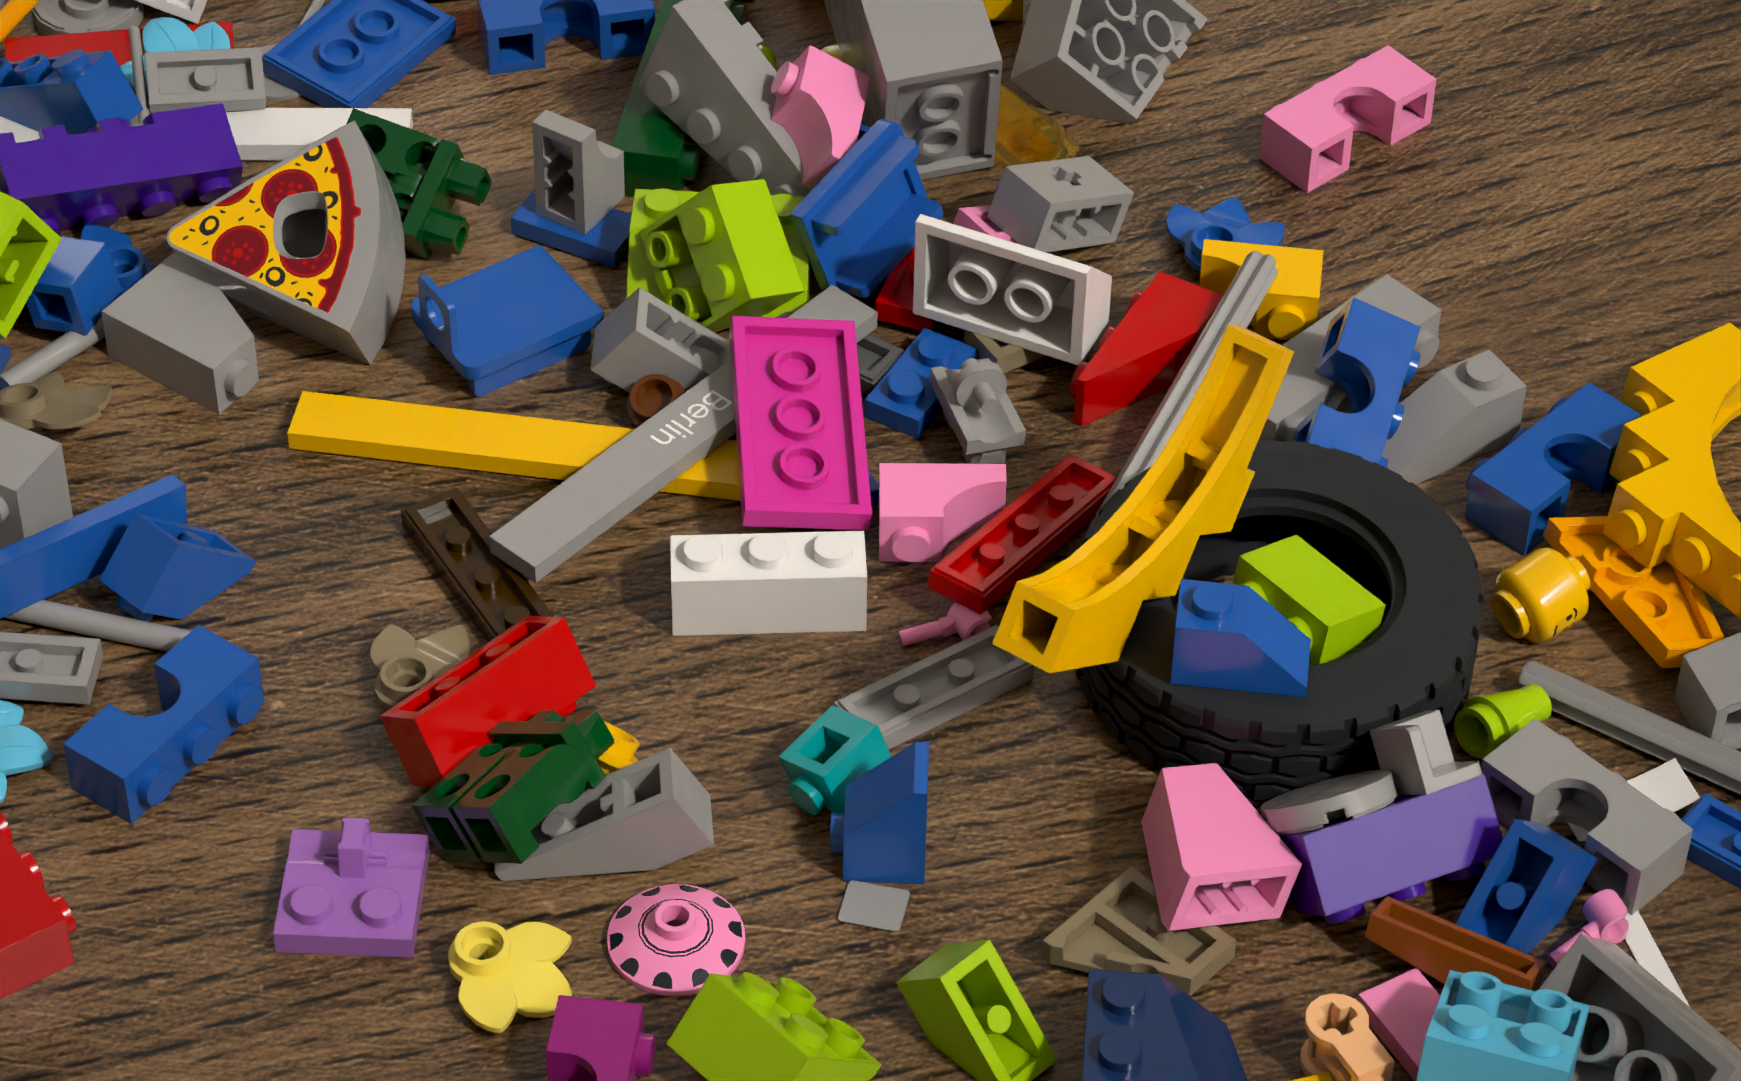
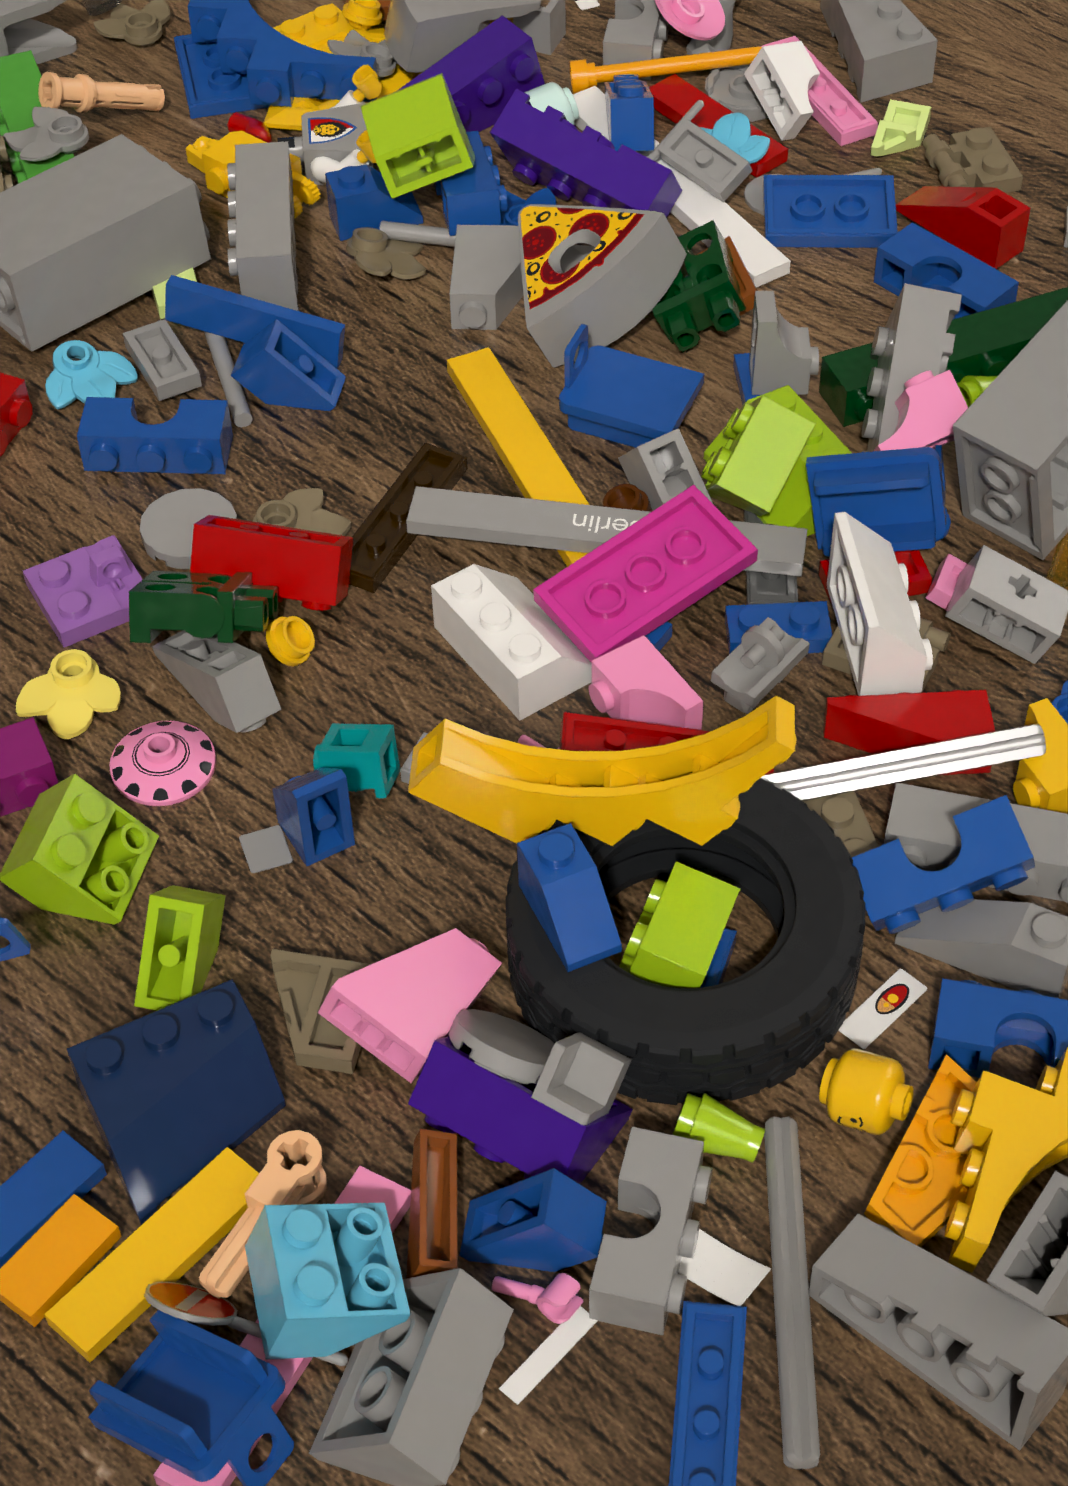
camera: 60 degrees right, 5 degrees up
none -> light grey tile [139,488,237,569]

